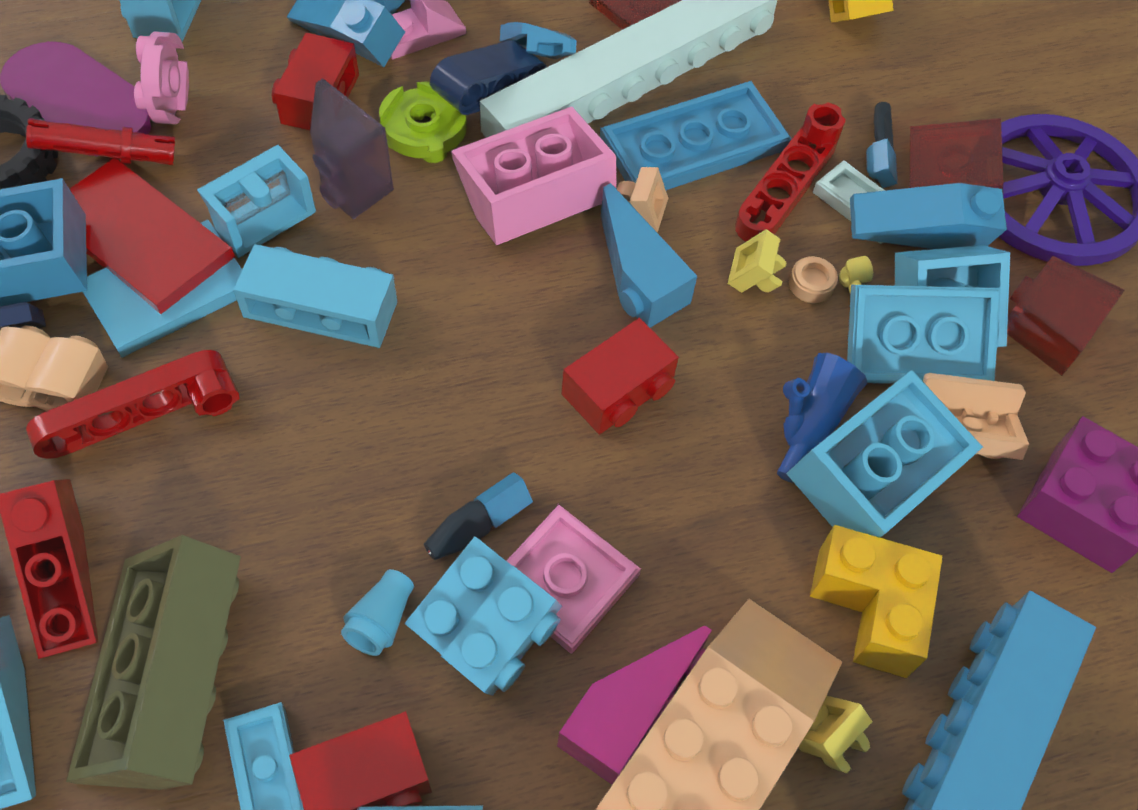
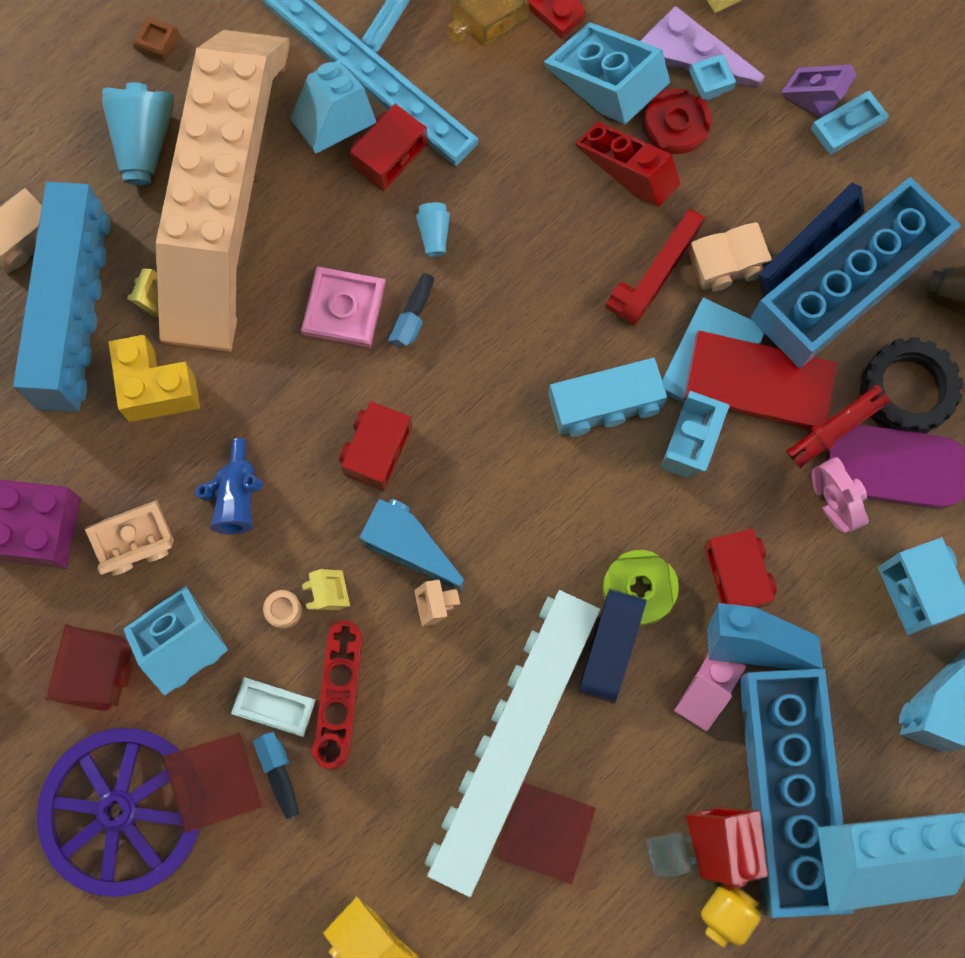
camera: 155 degrees right, 15 degrees up
olive slope [66,535,241,790] -> none
clear purple slope [310,78,394,219] -> none
medium azure plate [404,536,562,696] -> none
bright pink slope [451,106,616,246] -> none
dark azure slope [500,22,577,59] -> none
dark pink slope [557,625,712,785] -> none
dark azure tile [600,81,792,190] -> none
medium azure slope [786,370,983,537] -> none
light yellow hand [839,256,873,294] -> none
medium azure tile [847,285,1001,383] -> none
dark azure slope [850,183,1007,249] -> none

